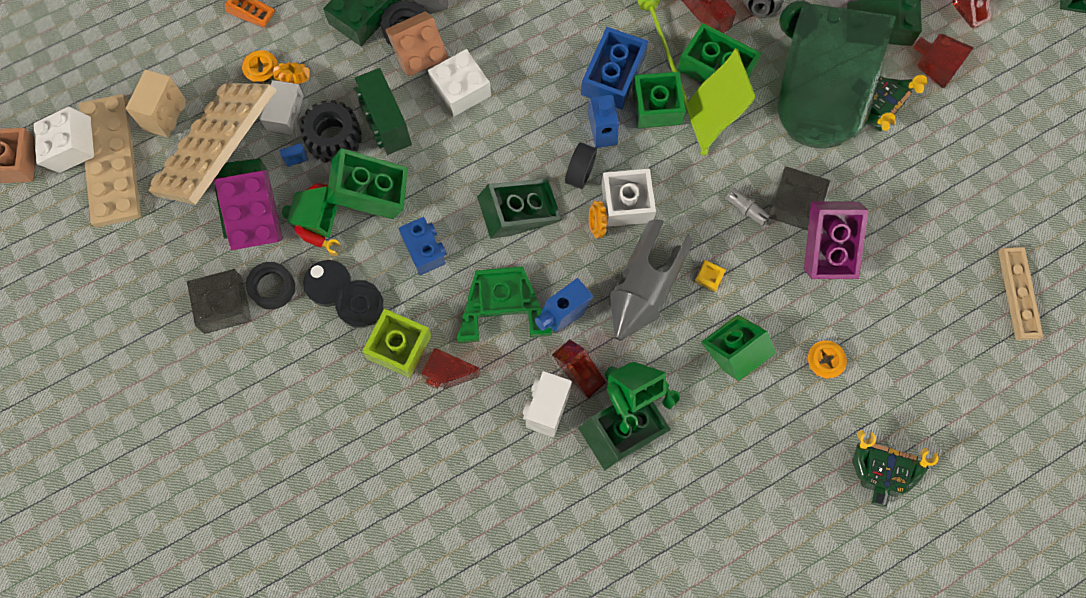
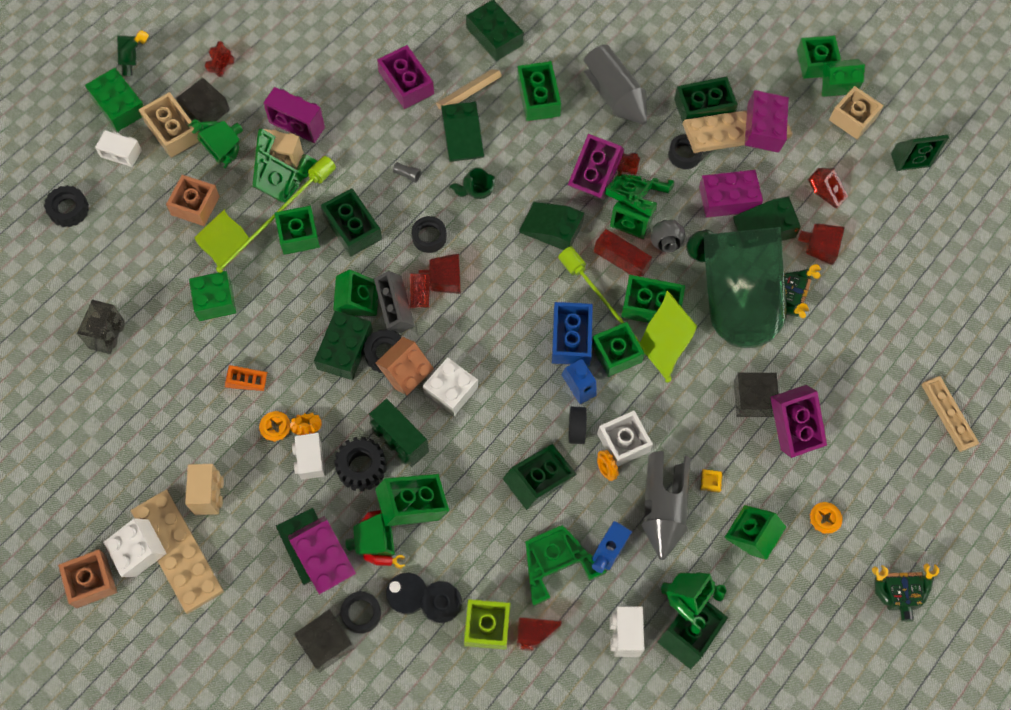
camera: 20 degrees left, 5 degrees down
tan plate [148,83,277,205] -> none
blue tile [279,143,309,167] -> none
blue brick [398,216,447,276] -> none
clear red slope [552,339,606,398] -> none
light grey pin [725,188,771,227] -> none

